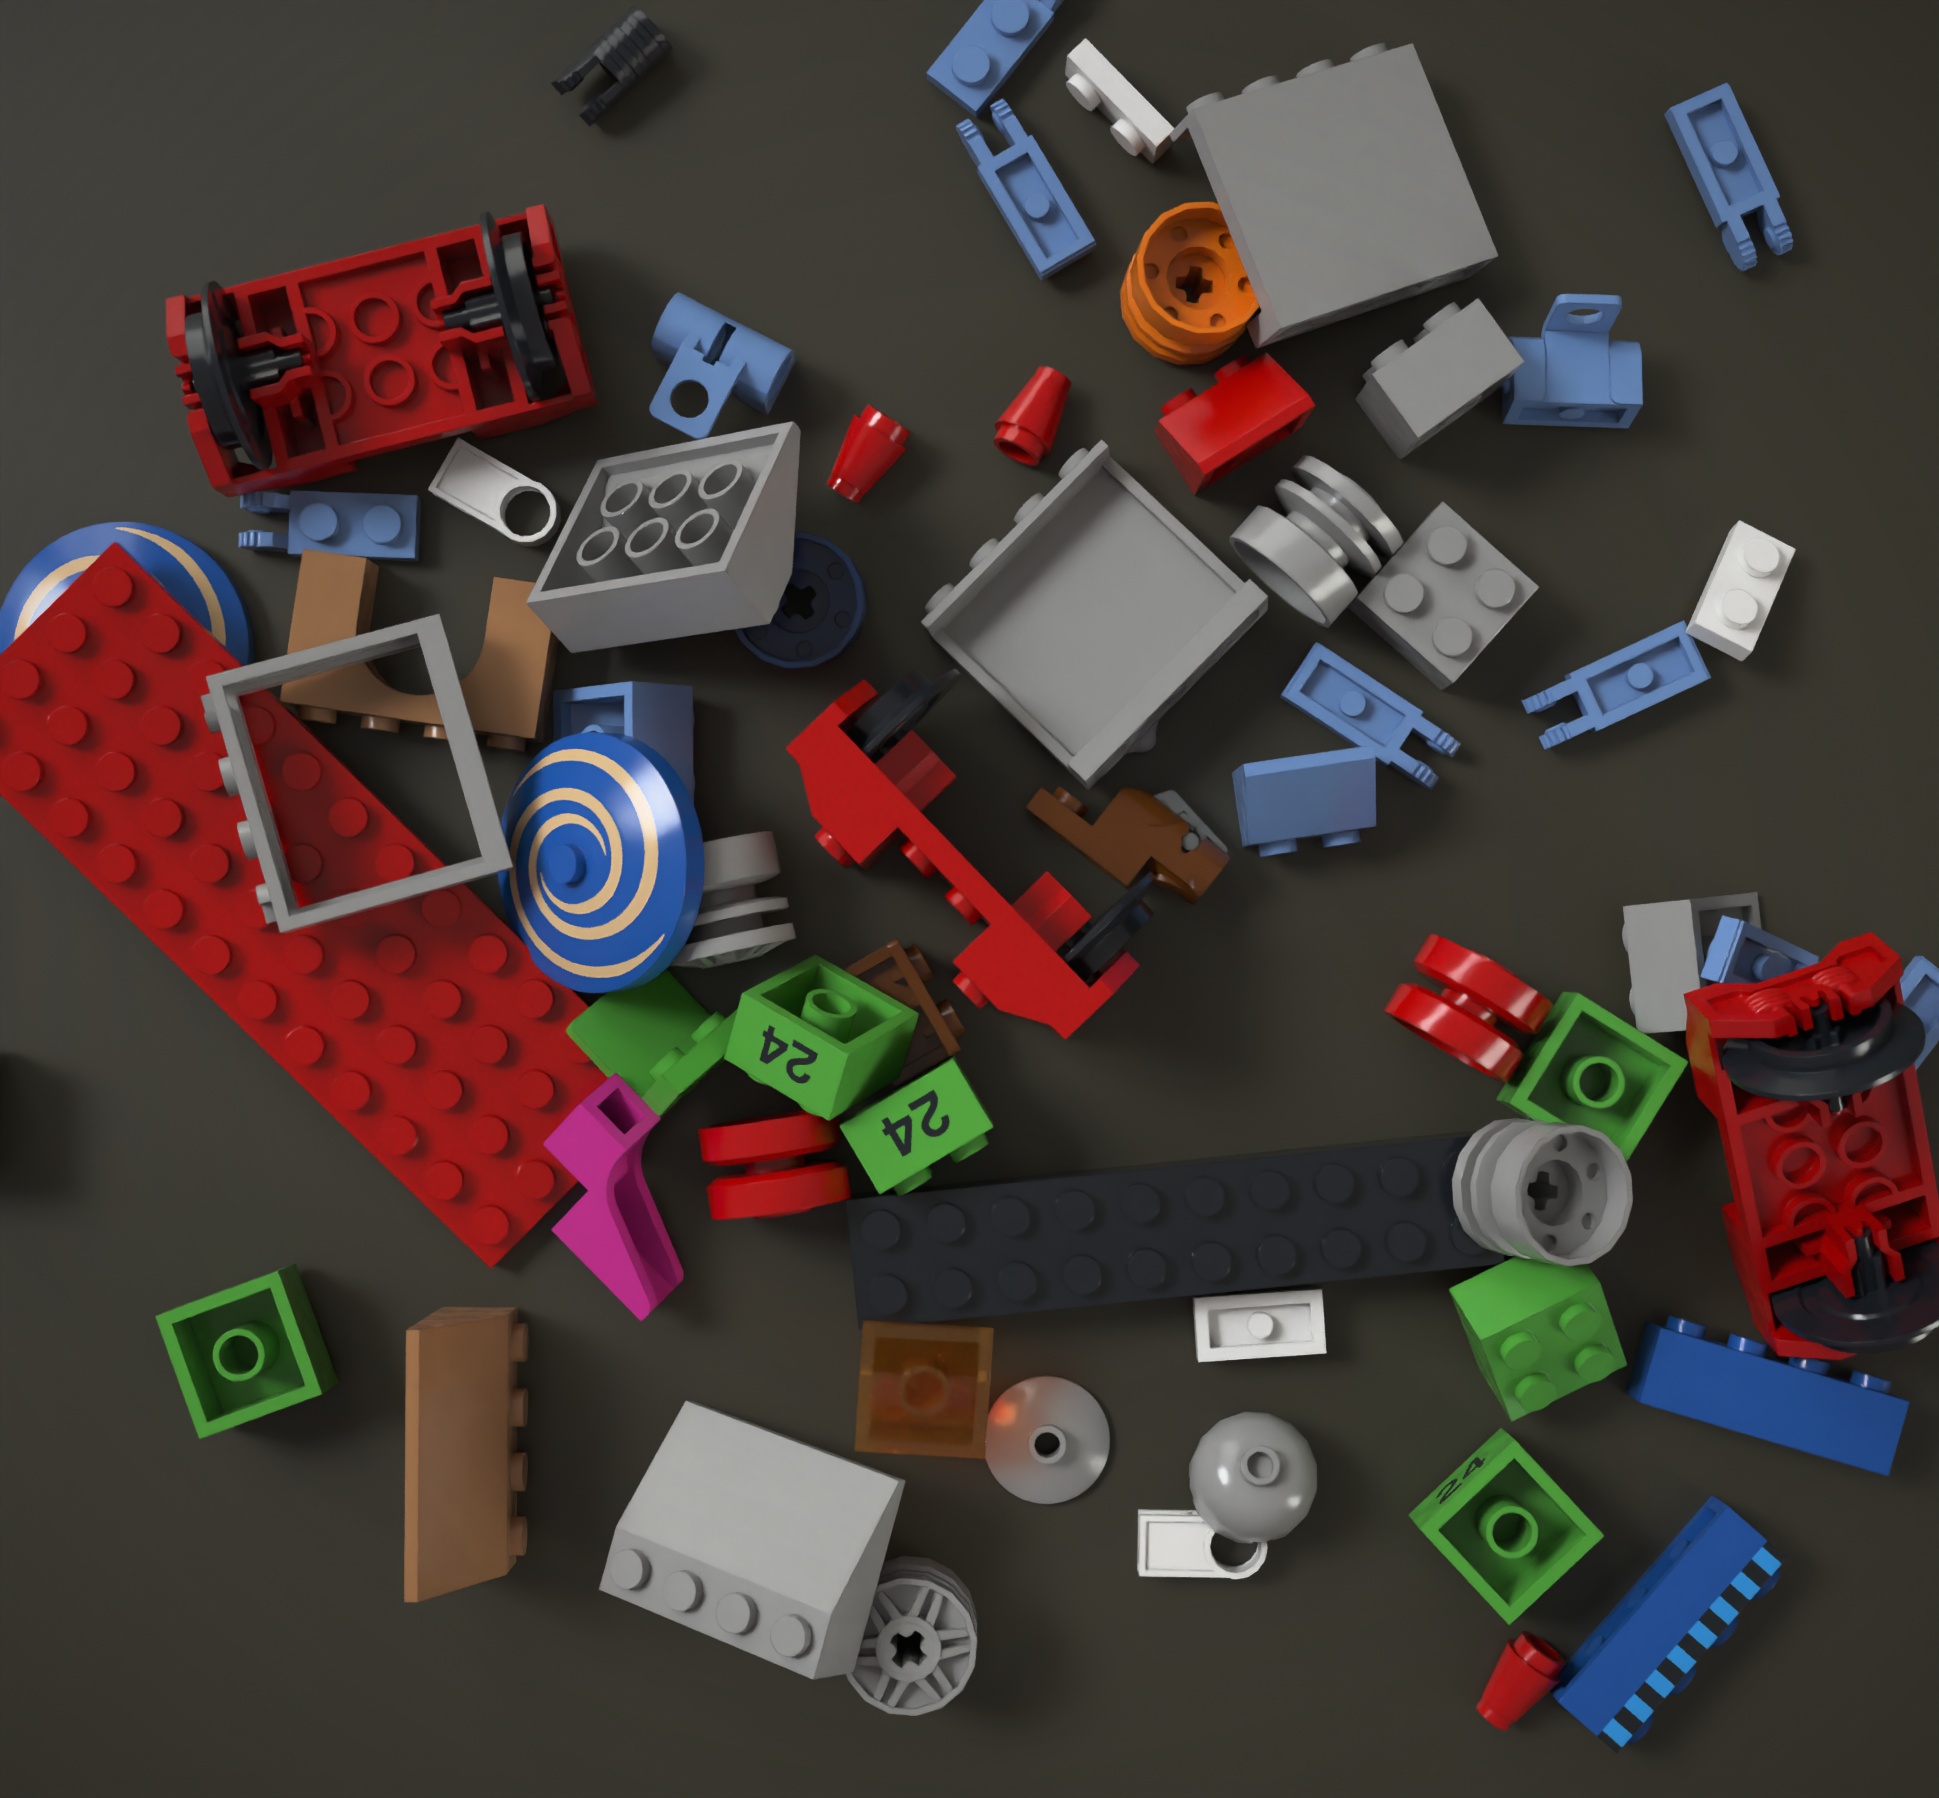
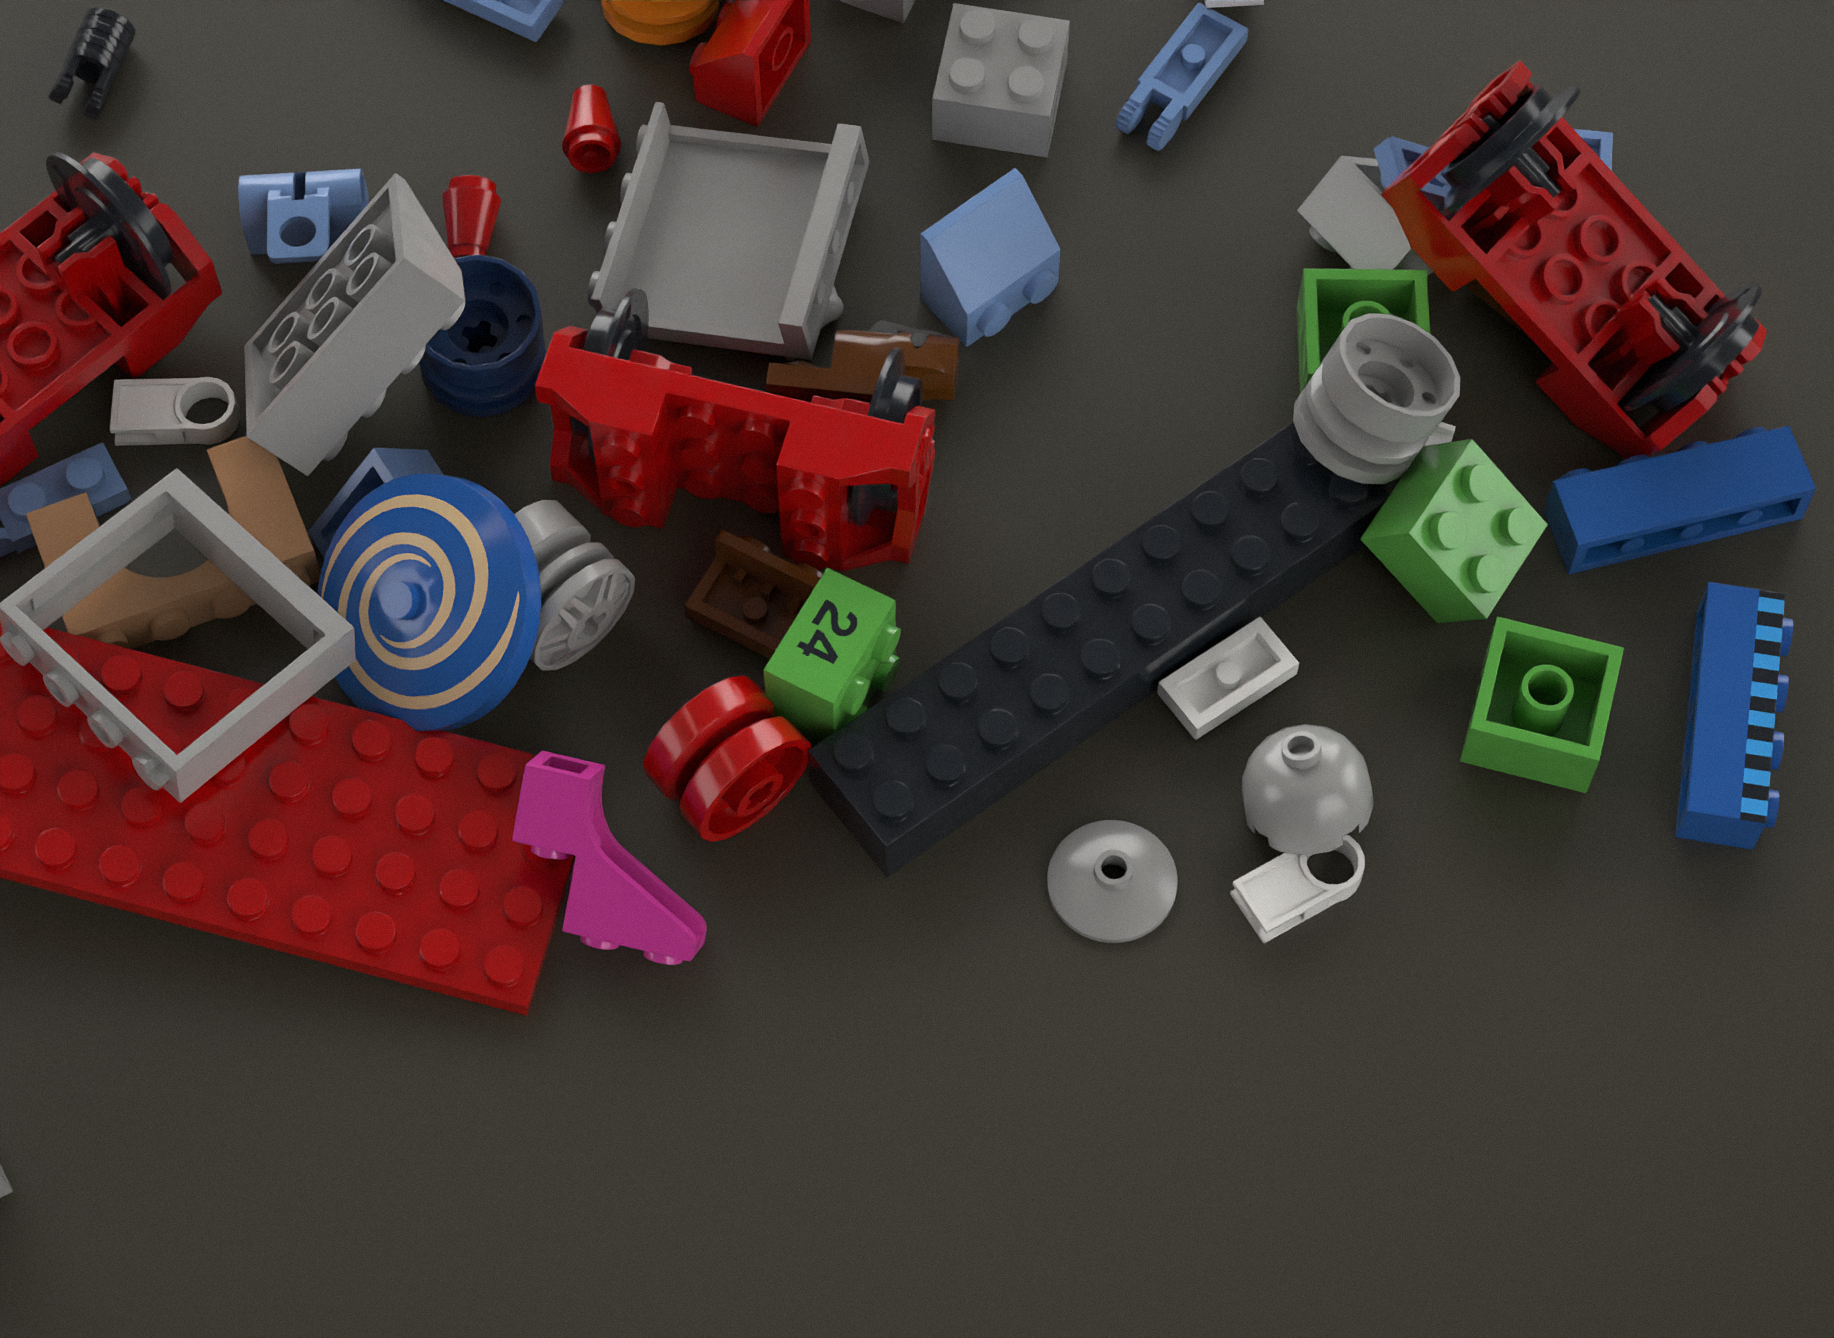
camera: 30 degrees left, 25 degrees down
bright green brick [155,1263,339,1439] -> none
medium nougat slope [404,1307,529,1602] -> none
bright green bracket [566,969,738,1118] -> none
light grey slope [599,1401,906,1680] -> none
bright green brick [724,954,919,1121] -> none
light grey wheel [846,1556,977,1716] -> none
clear orange slope [855,1320,994,1459] -> none
light grey wheel [1229,455,1403,628] -> none
medium blue hinge [1280,642,1461,790] -> none
red wheel [1383,934,1554,1084] -> none
red cone [1476,1631,1565,1731] -> none

